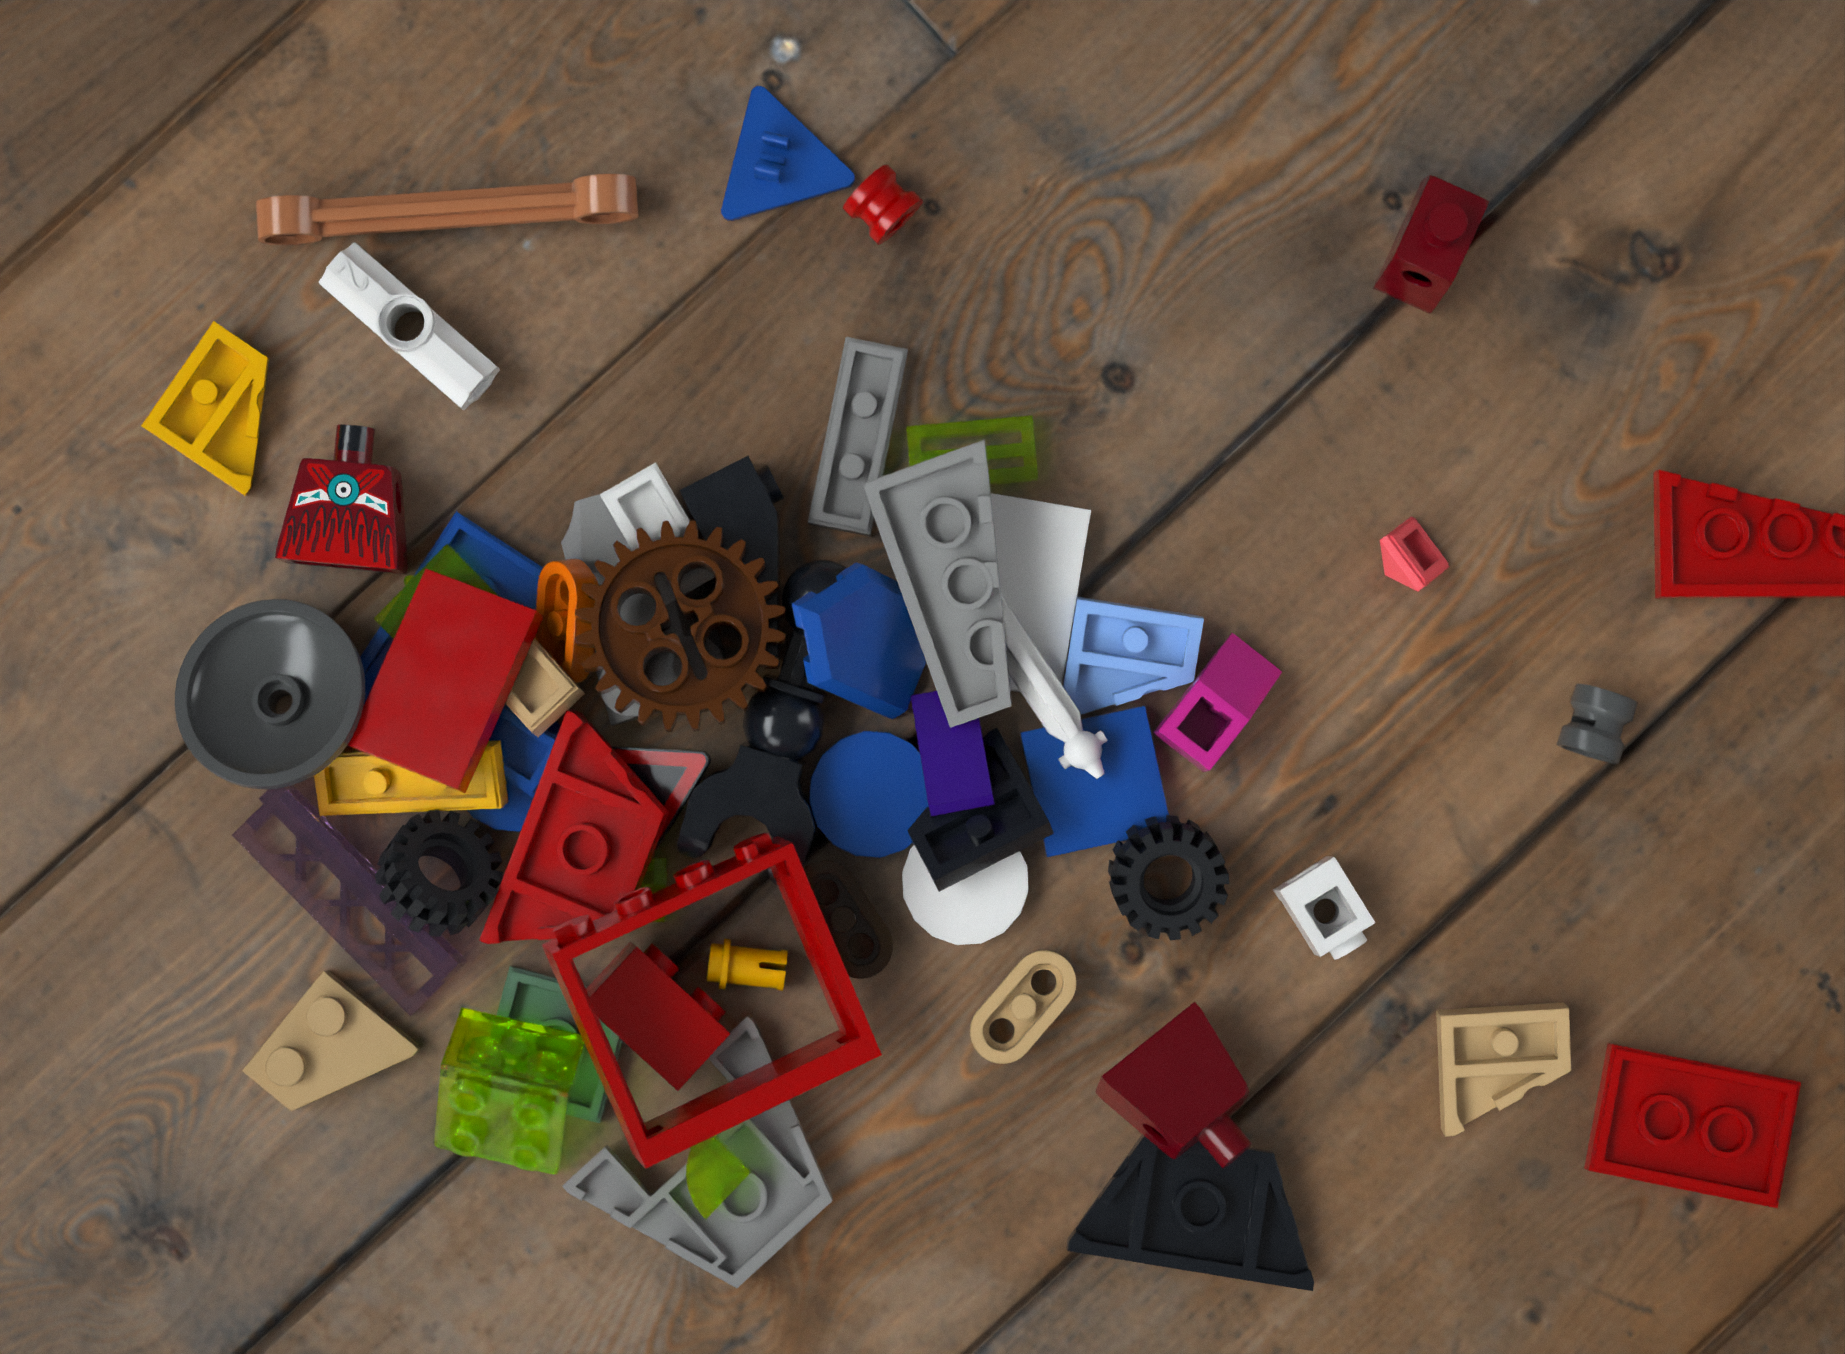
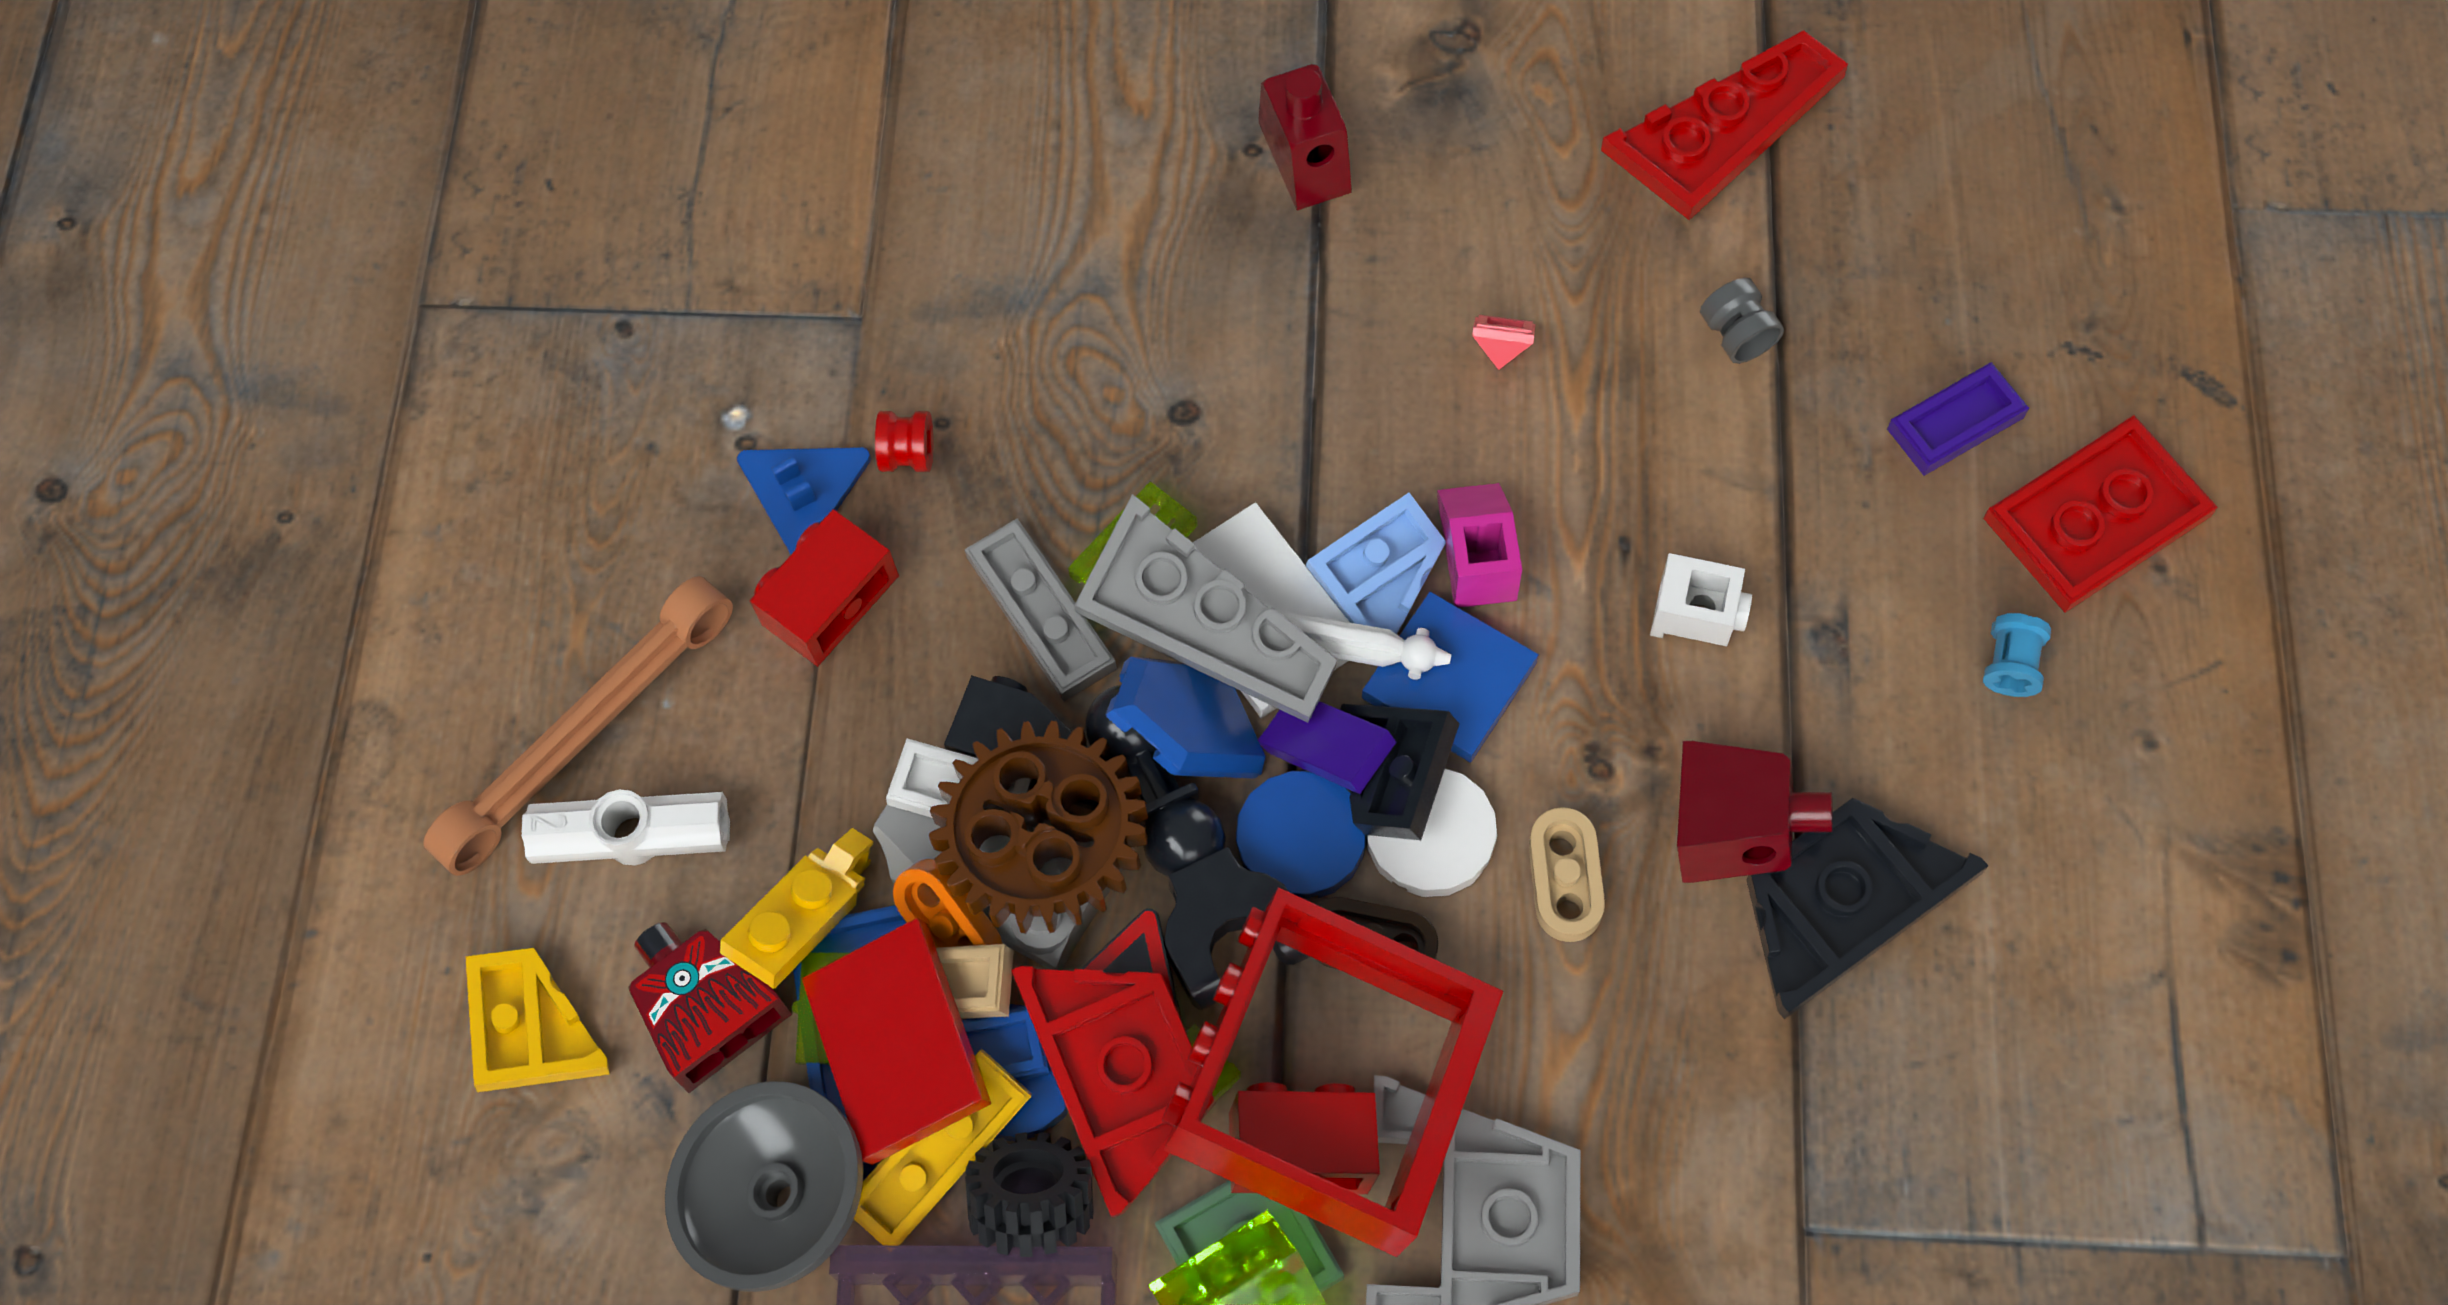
camera: 40 degrees left, 20 degrees down
clear neon green tile [686,1135,752,1219] -> none
yellow pin [707,938,788,991] -> none
black tyre [1108,815,1229,940] -> none
tan wing [1436,1002,1571,1137] -> none
none -> yellow hinge [720,828,873,989]
none -> red brick [749,509,899,667]
none -> dark purple tile [1887,362,2029,476]
none -> dark azure bush [1983,613,2051,697]

